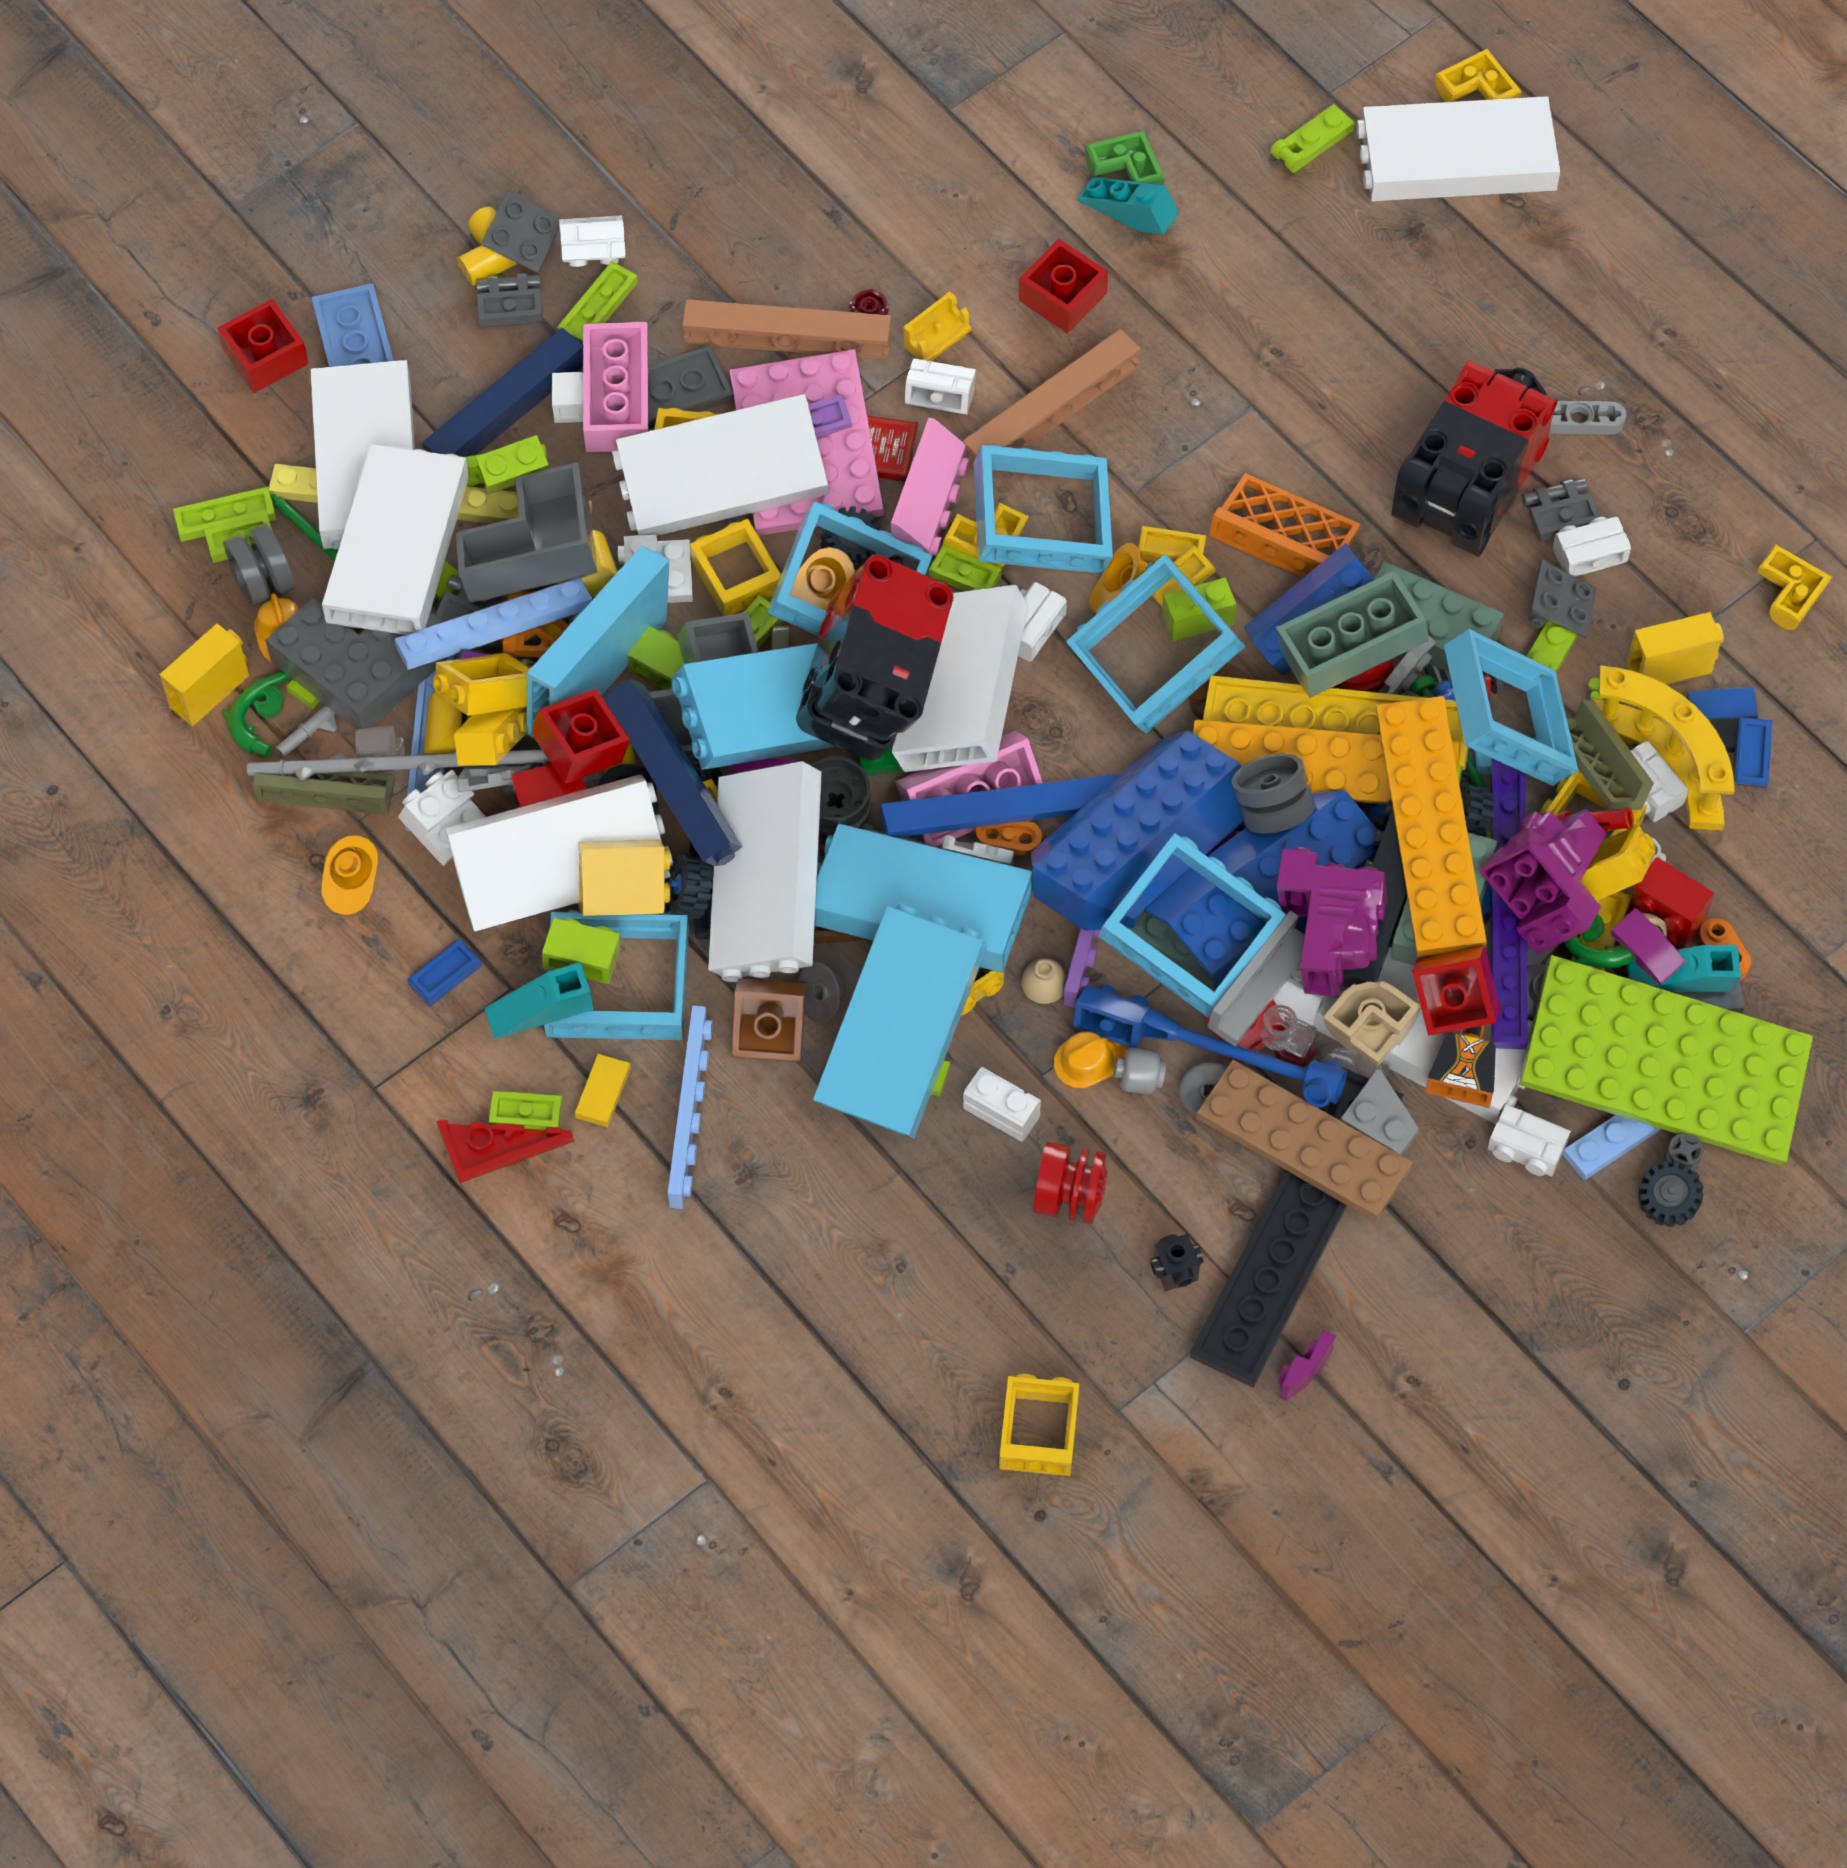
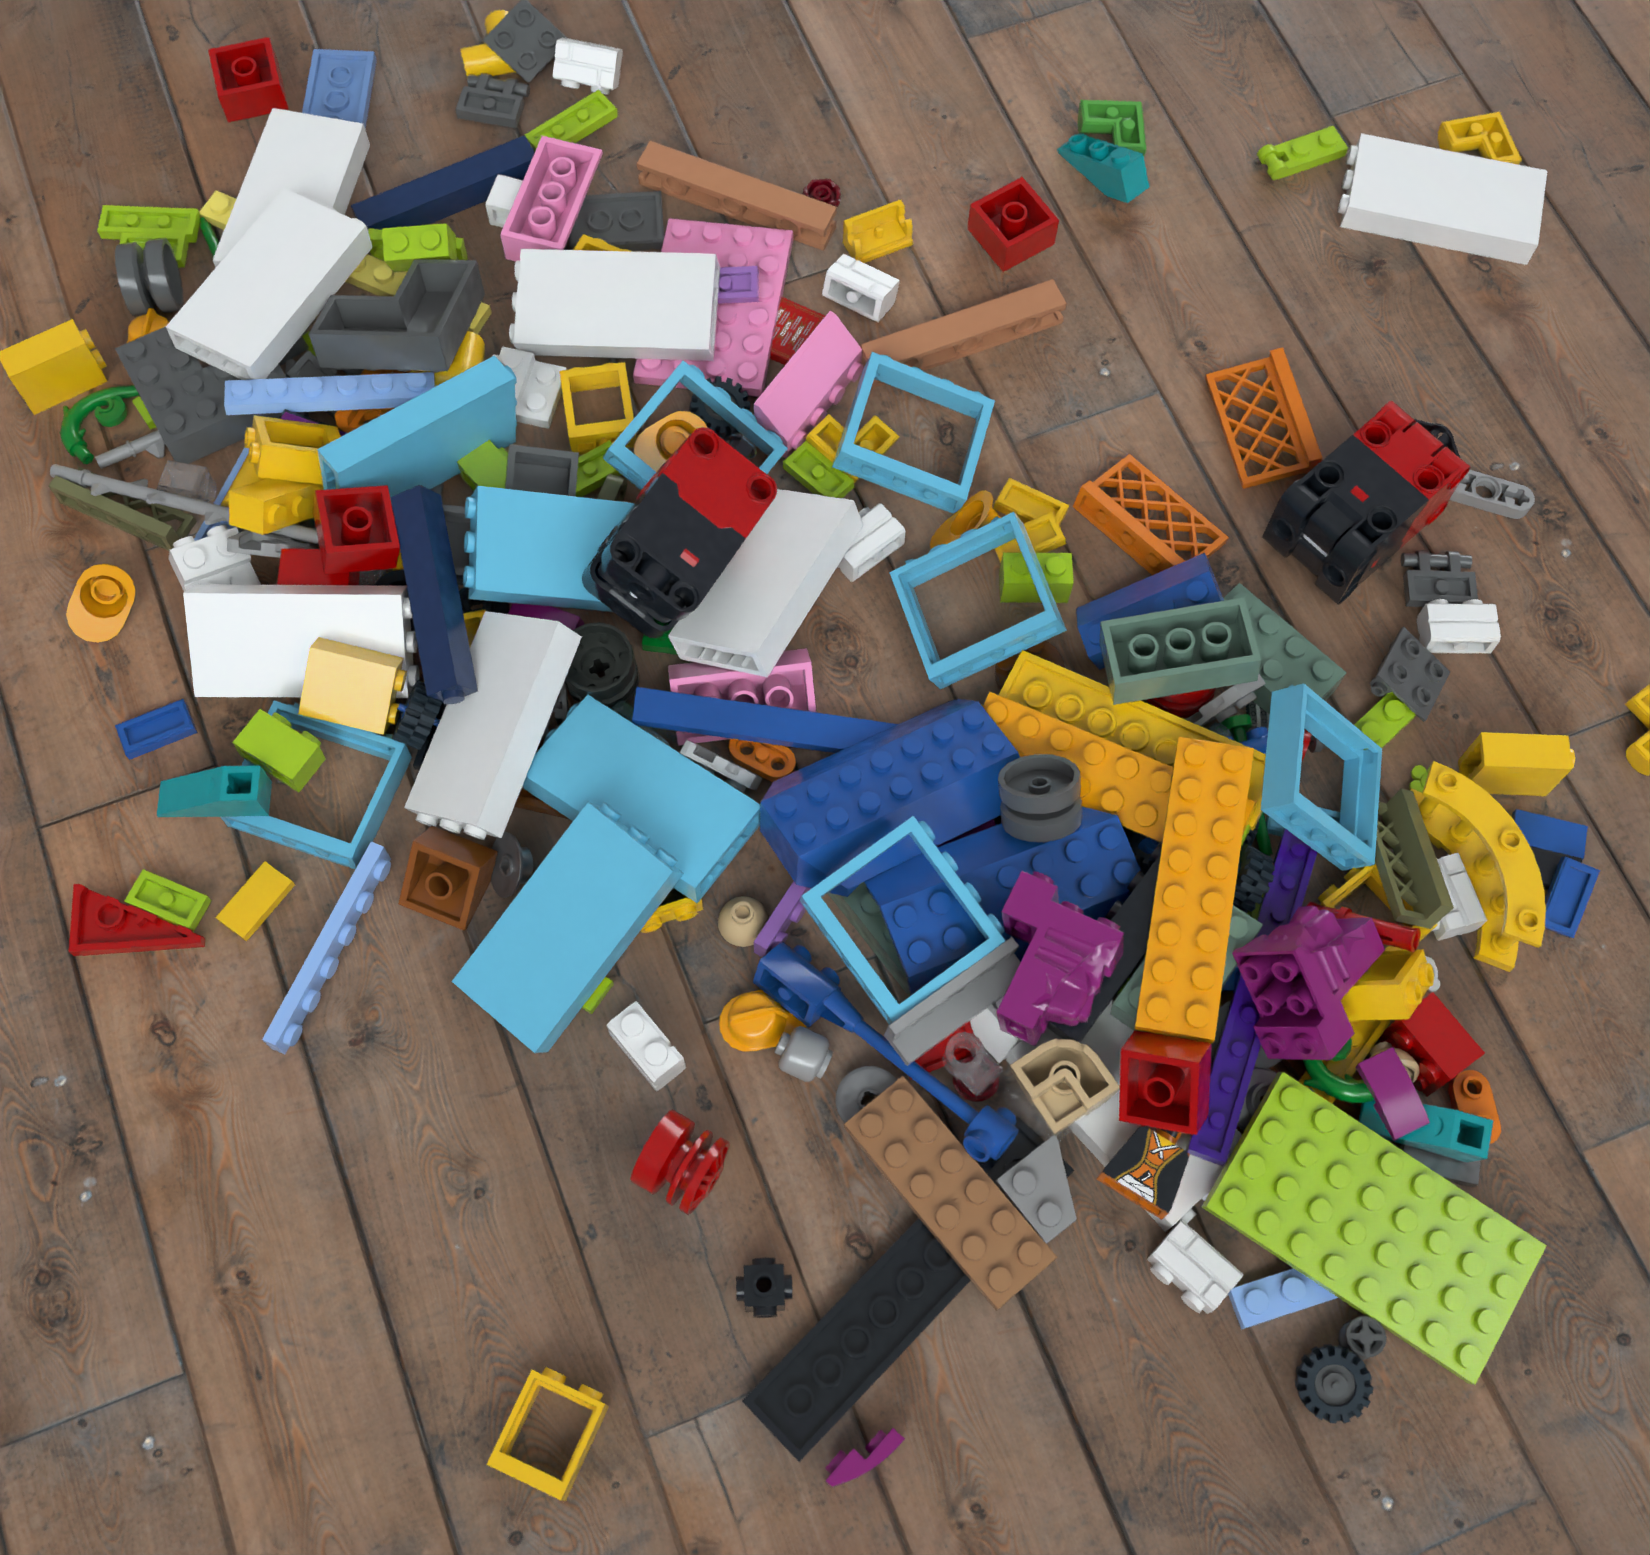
camera: 15 degrees right, 5 degrees up
none -> orange fence [1205,347,1323,489]

